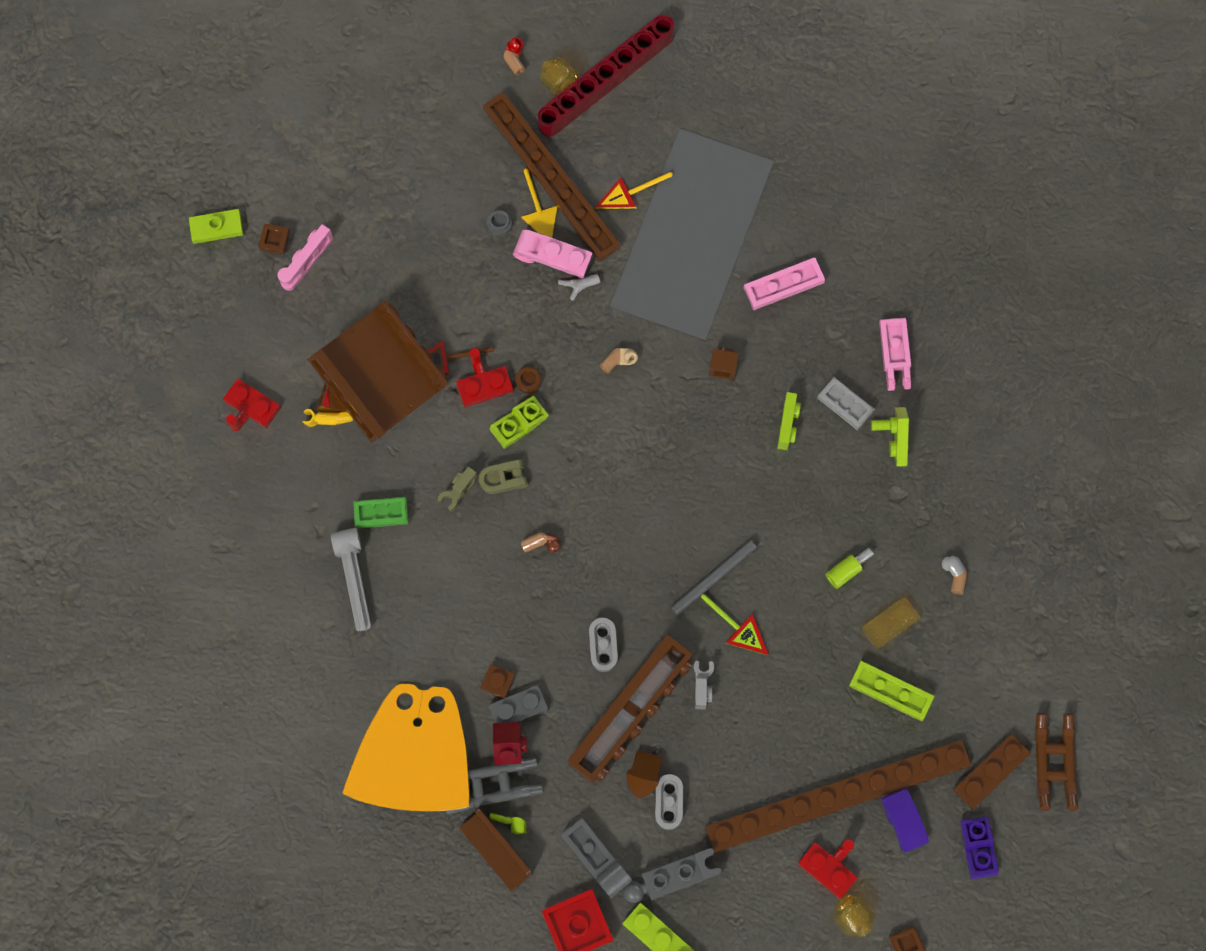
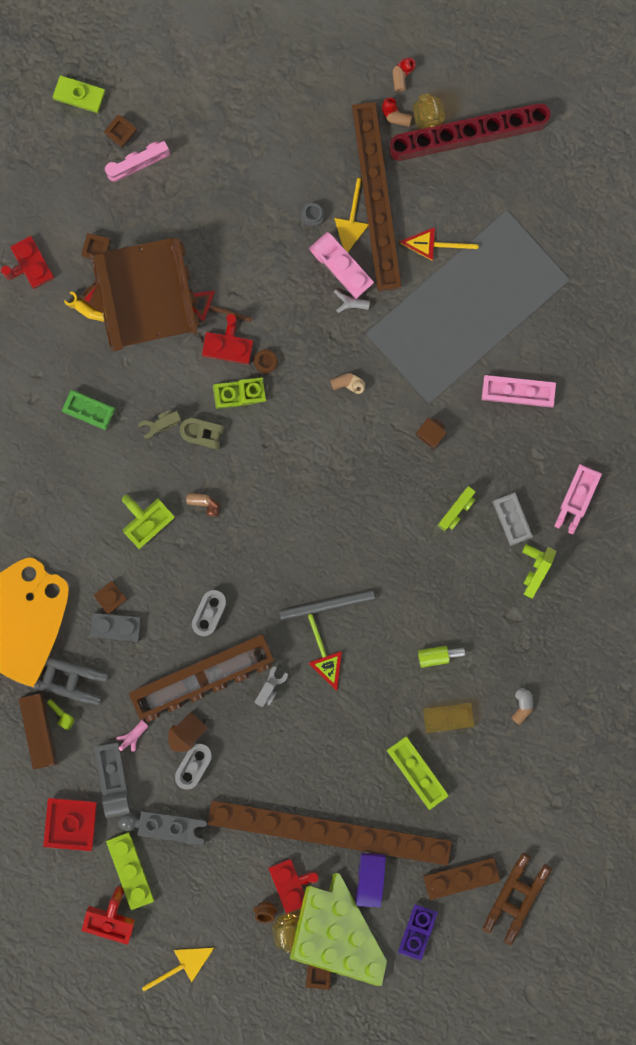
camera: 25 degrees right, 10 degrees up
light grey axle [330,527,371,632] -> none
dark red brick [493,722,527,765] -> none
none -> reddish brown plate [81,233,111,260]
none -> bright pink bar [116,720,149,751]
none -> lime plate [122,495,175,549]
none -> reddish brown plate [253,901,277,923]
none -> lime wing [290,873,387,986]
none -> arm [382,97,412,127]

